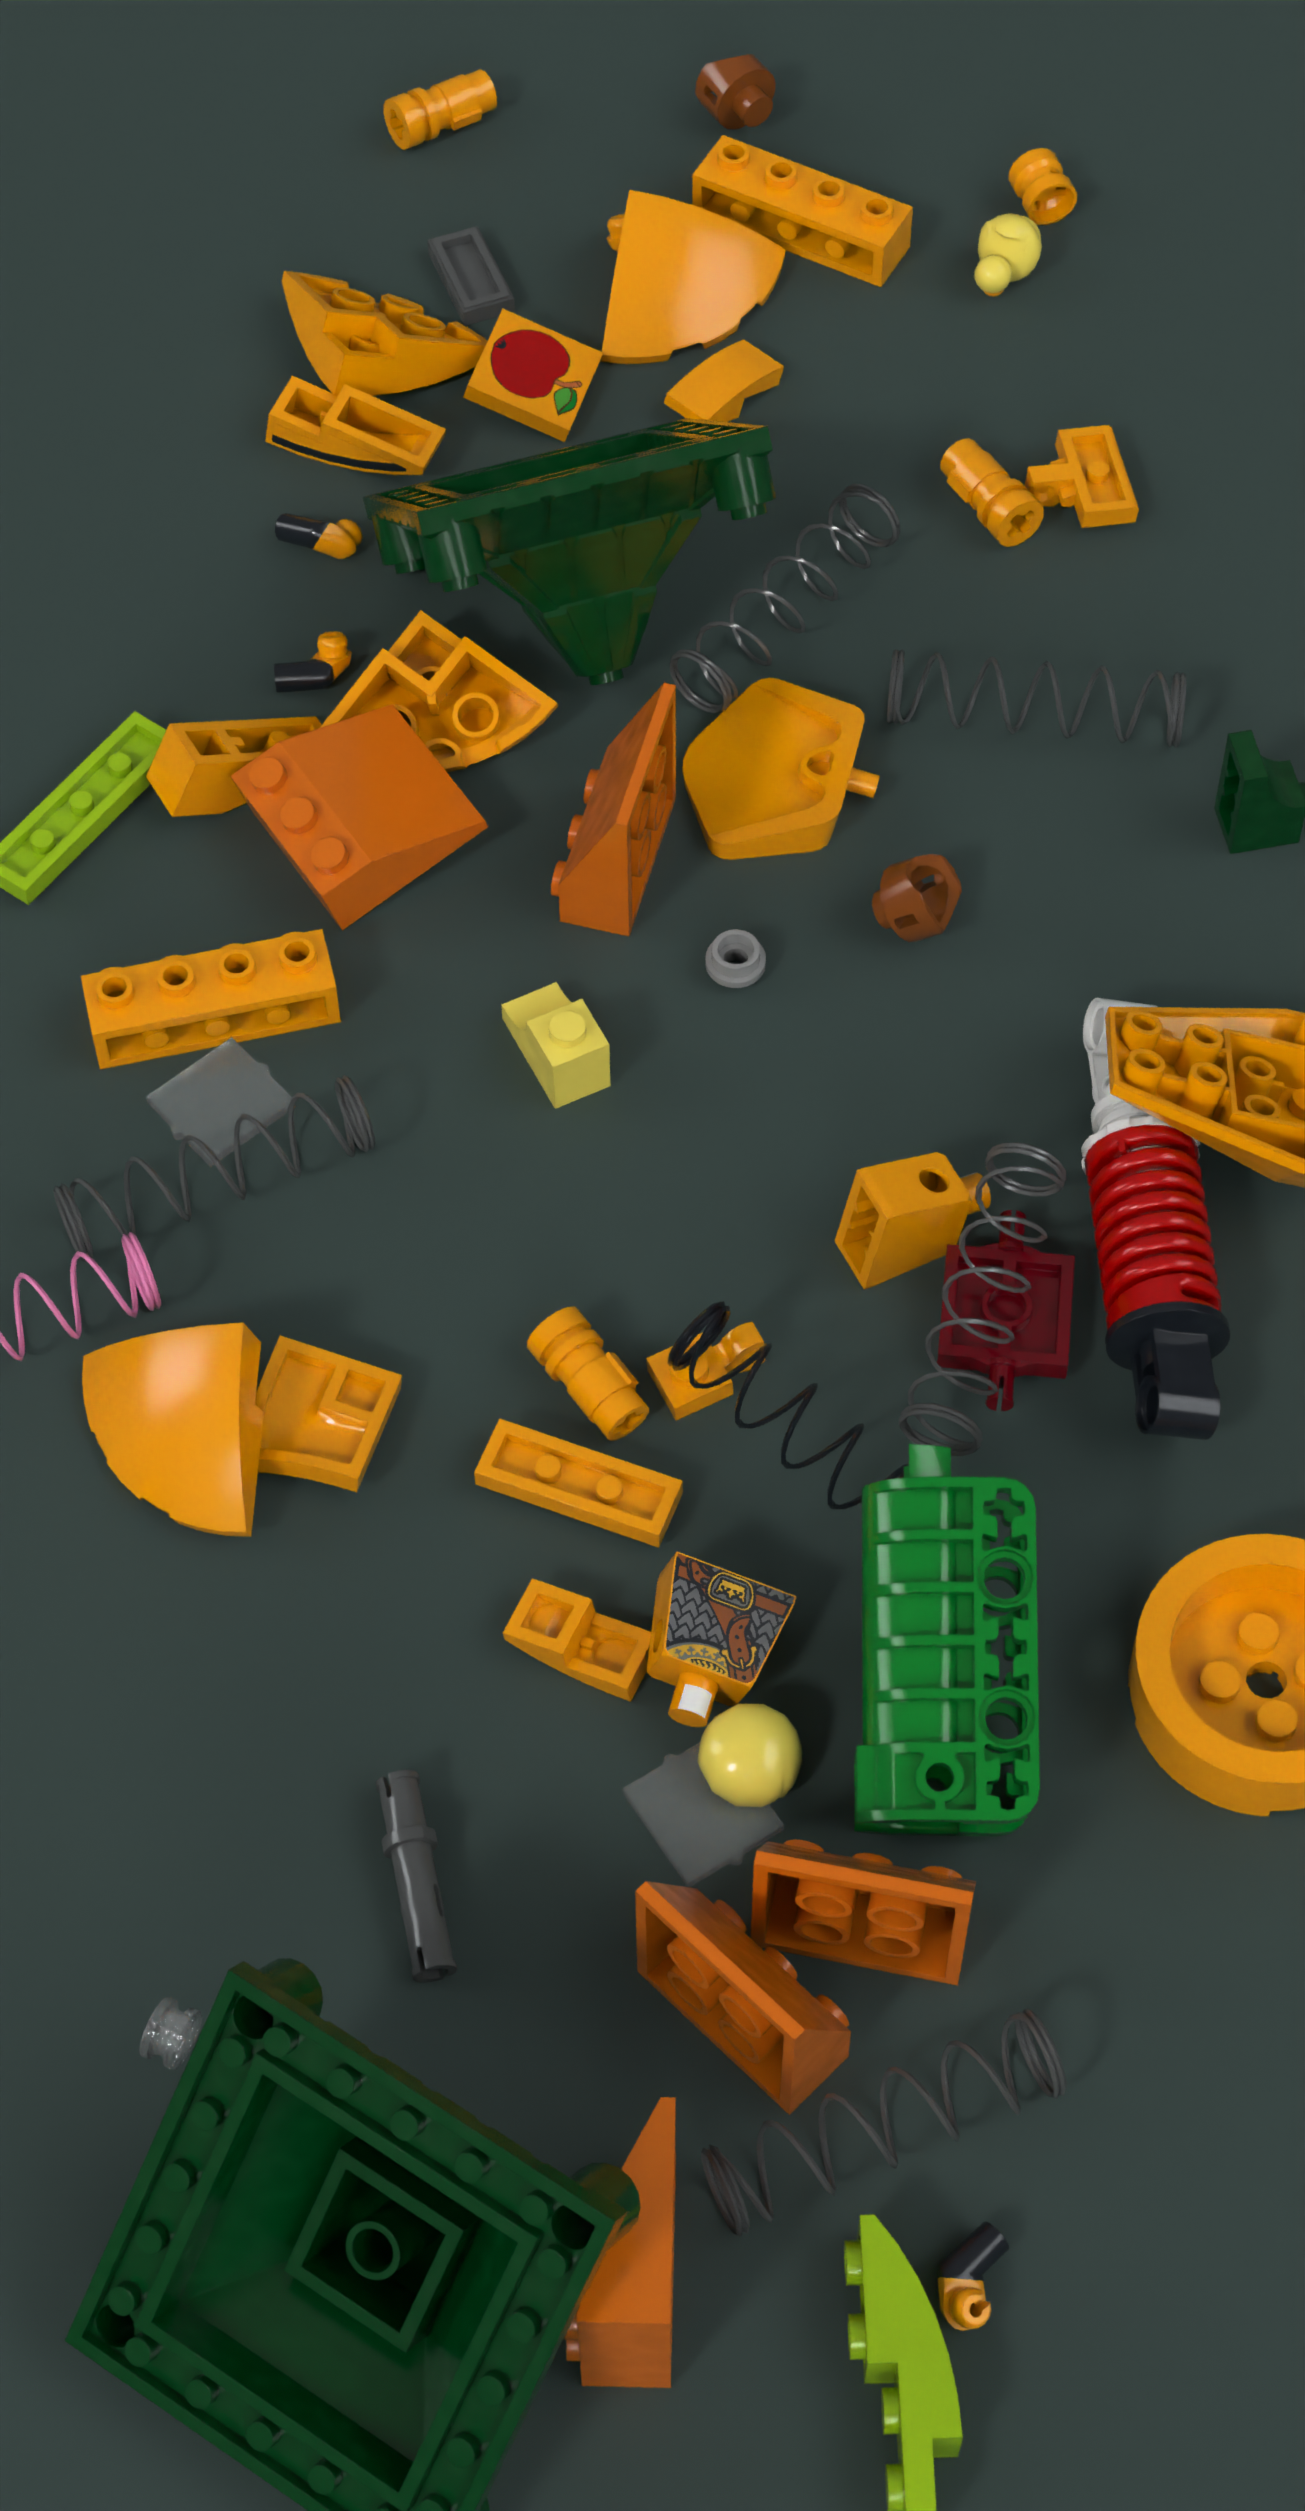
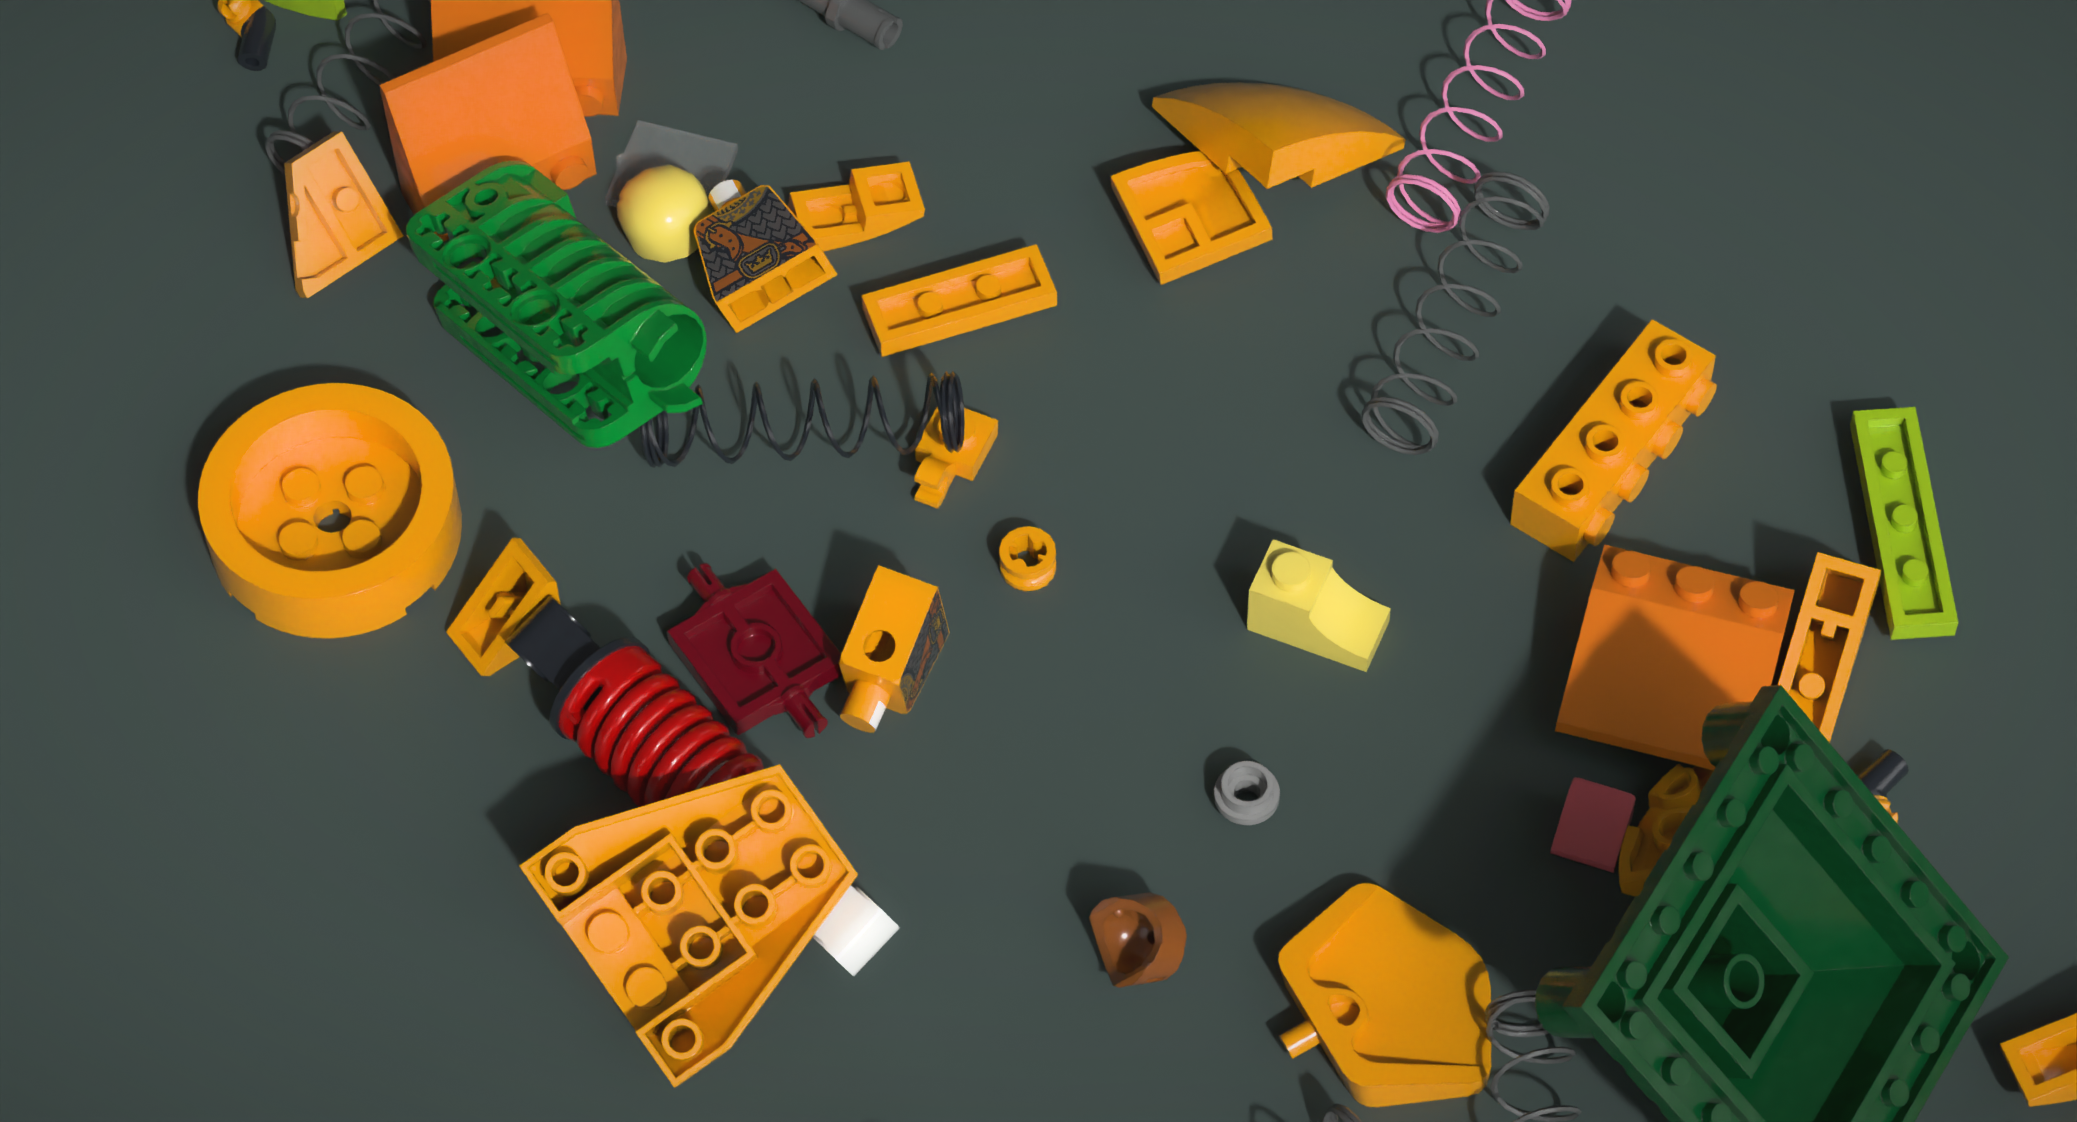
camera: 140 degrees right, 0 degrees up
clear piece [146,1037,296,1167] -> none
arm [275,513,363,559] -> none
light orange axle [527,1306,649,1441] -> none
orange slope [551,683,676,937] -> none
dark grey piece [899,1142,1066,1456] -> none
none -> light orange wing [284,131,403,298]
none -> light orange slope [446,538,561,676]
none -> light orange bush [999,526,1056,591]
none -> coral slope [1550,777,1636,873]

